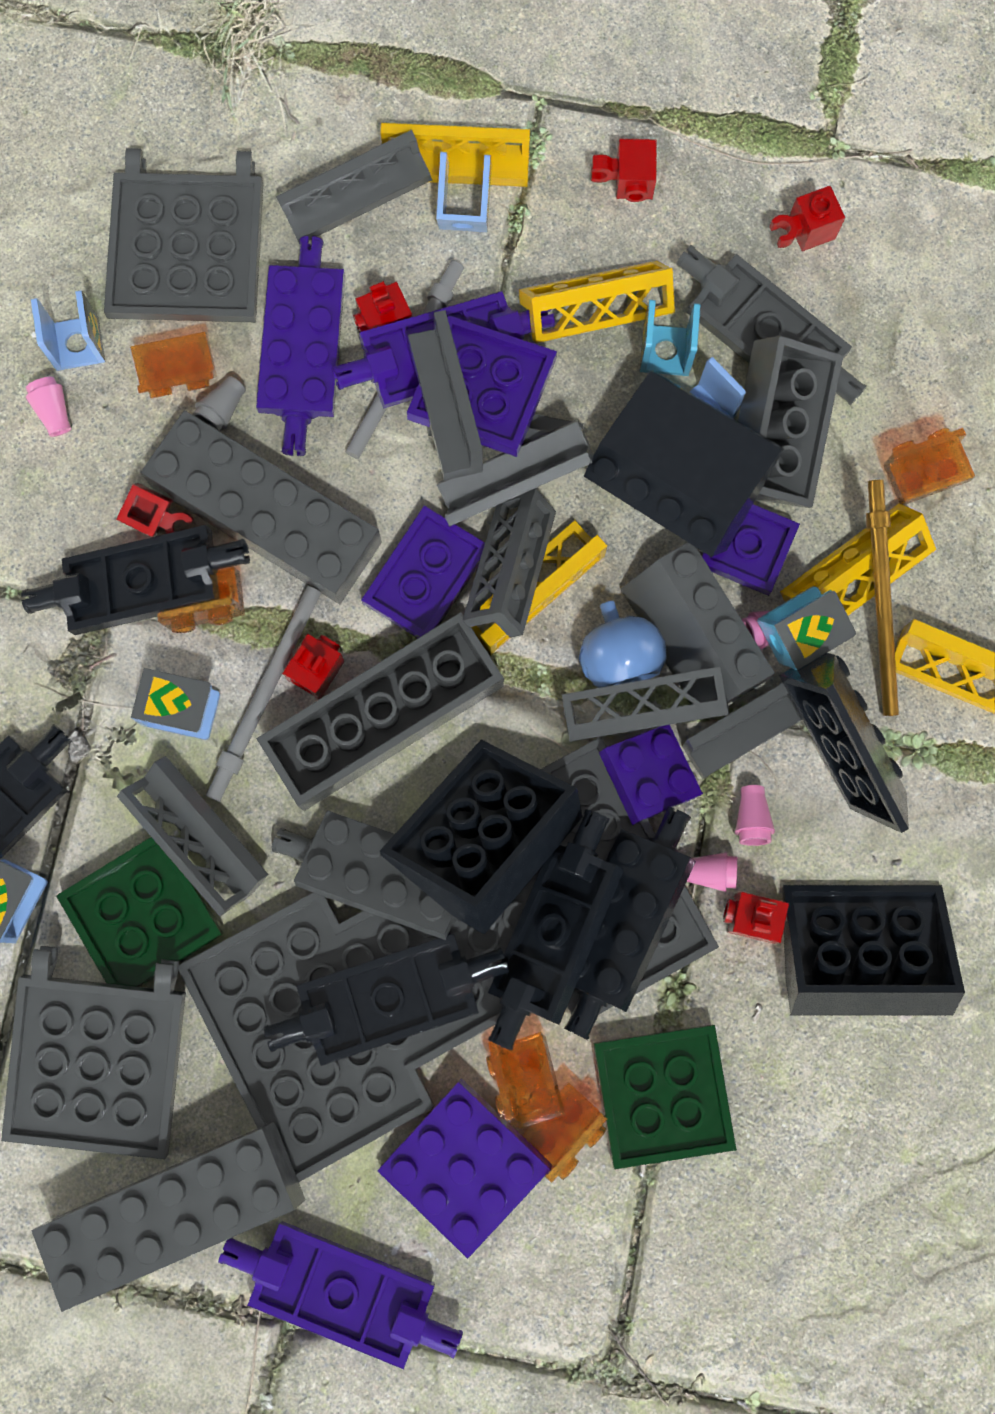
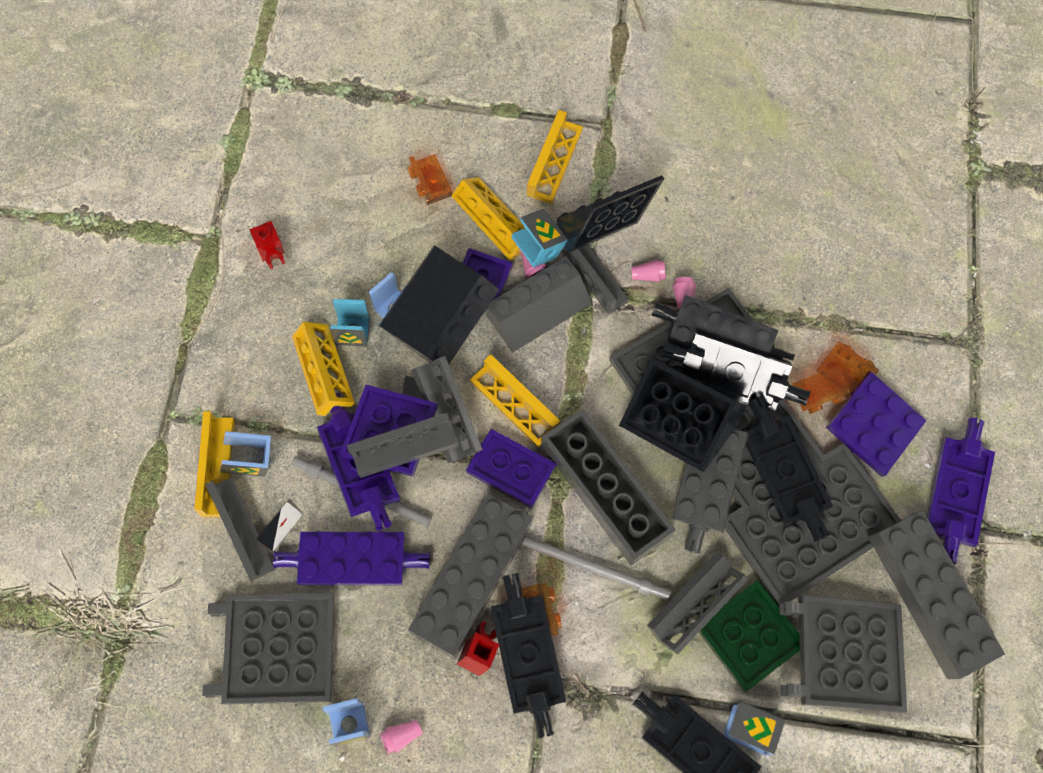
camera: 95 degrees left, 10 degrees down
clear orange bracket [130,331,217,398] -> none
piece [131,668,220,740] -> none
light grey cone [193,376,246,431] -> none
red brick [282,634,345,699] -> none
red brick [353,281,412,333] -> none
dark grey fence [462,488,556,638] -> none
dark grey fence [562,667,730,742] -> none
medium blue piece [579,601,667,688] -> none
red brick [591,139,657,202] -> none
dark green plate [593,1024,737,1170] -> none
dark purple plate [599,725,703,825] -> none
dark grey plate [677,245,867,406] -> none
red brick [723,892,789,944] -> none
dark grey slope [738,335,843,508] -> none
black slope [782,885,965,1016] -> none
pearl gold bar [866,479,899,716] -> none
none -> sticker [257,503,302,551]

